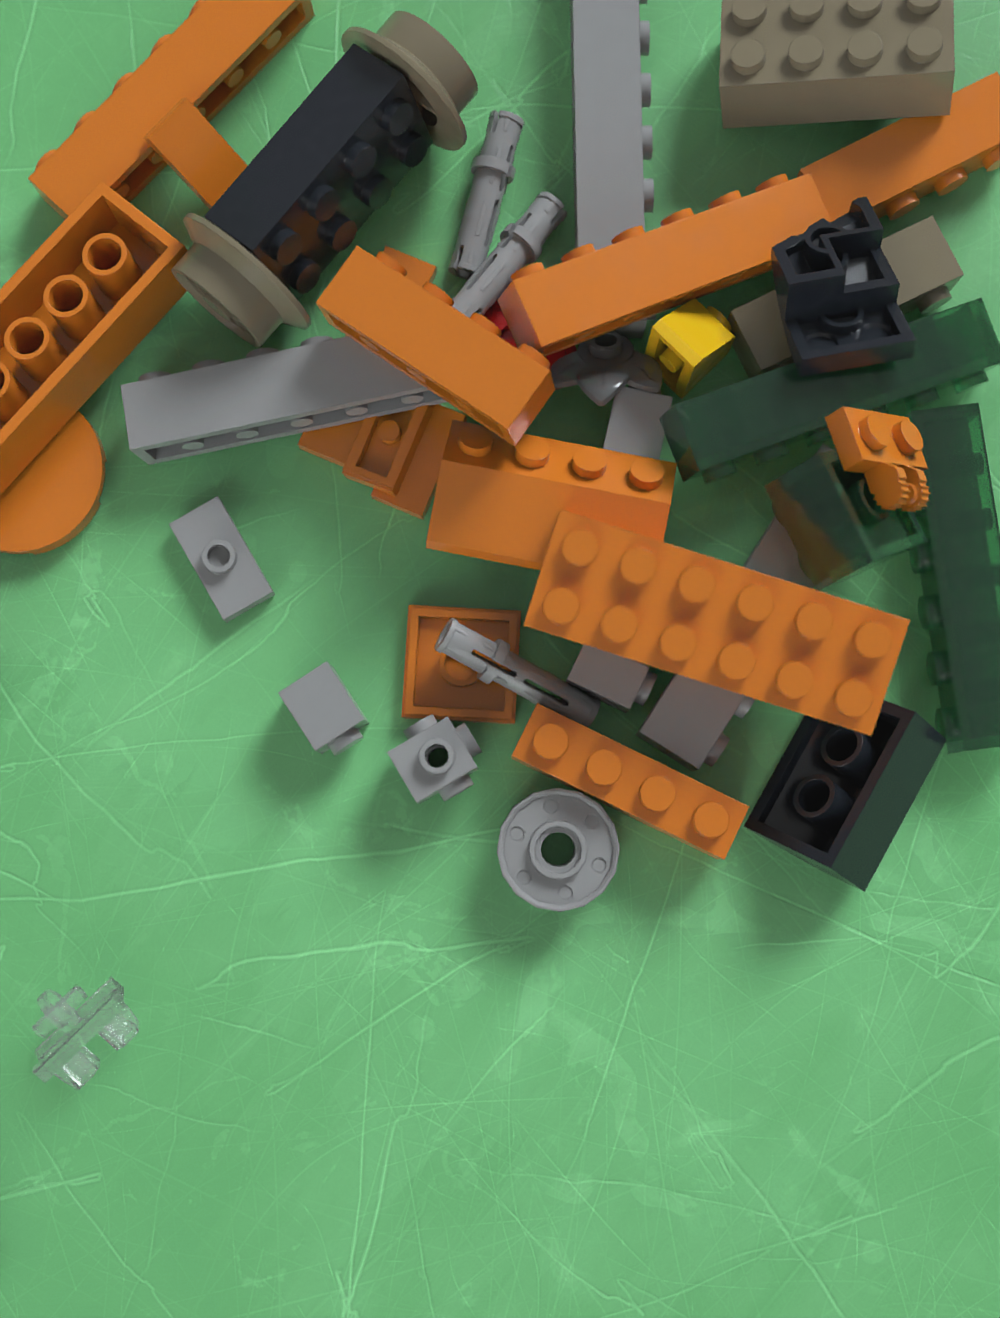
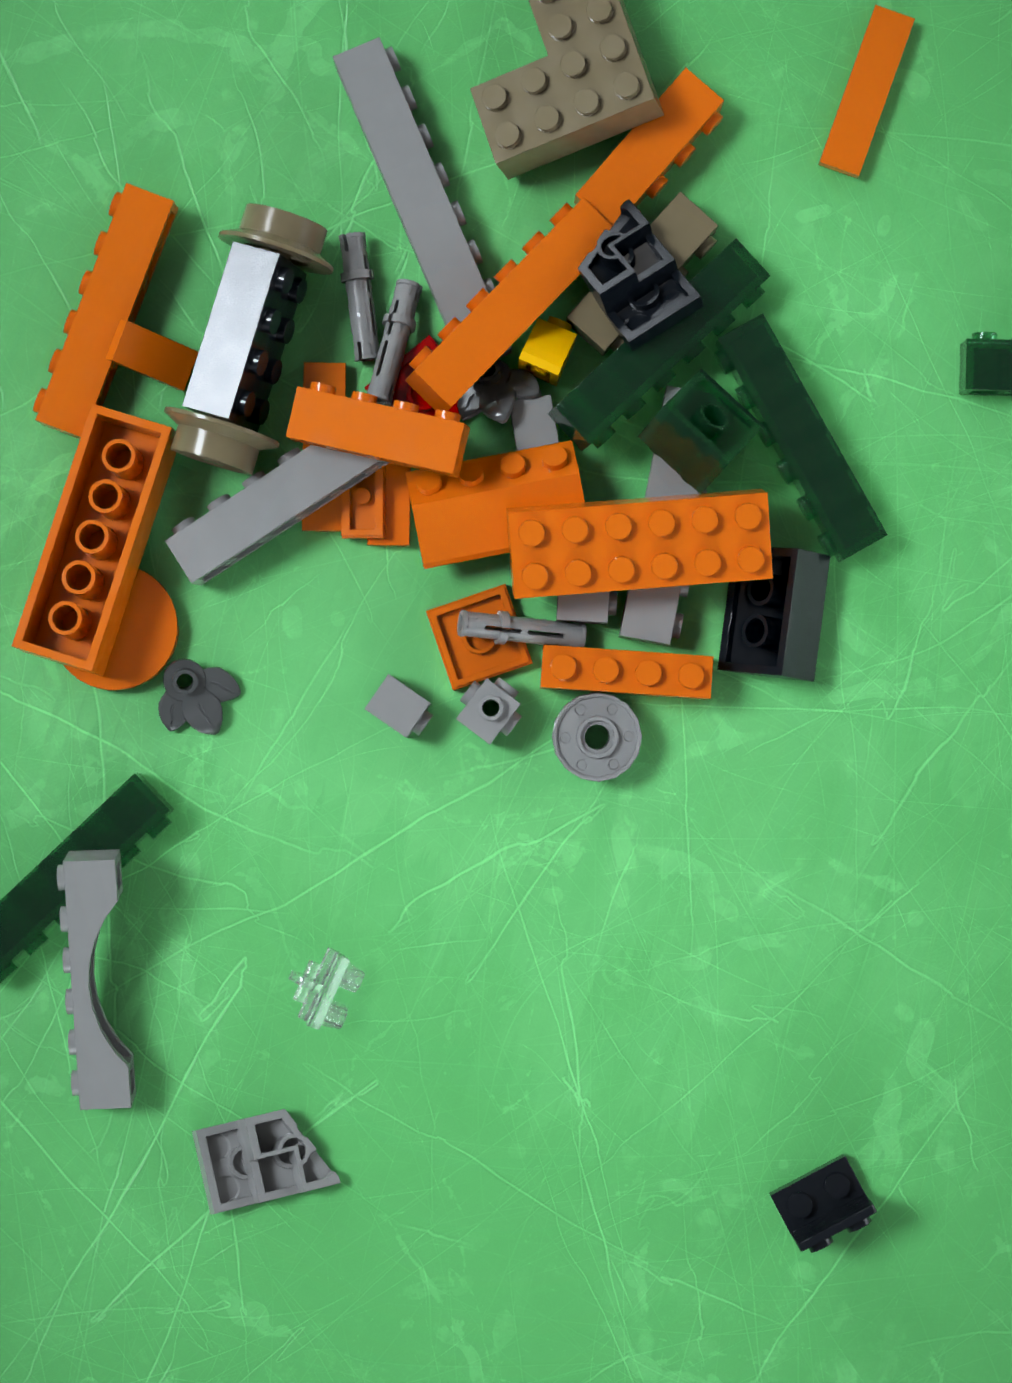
camera: 25 degrees left, 5 degrees up
light grey plate [169,496,275,622] -> none
orange hinge [825,406,931,512] -> none
none -> dark grey plate [158,659,241,735]

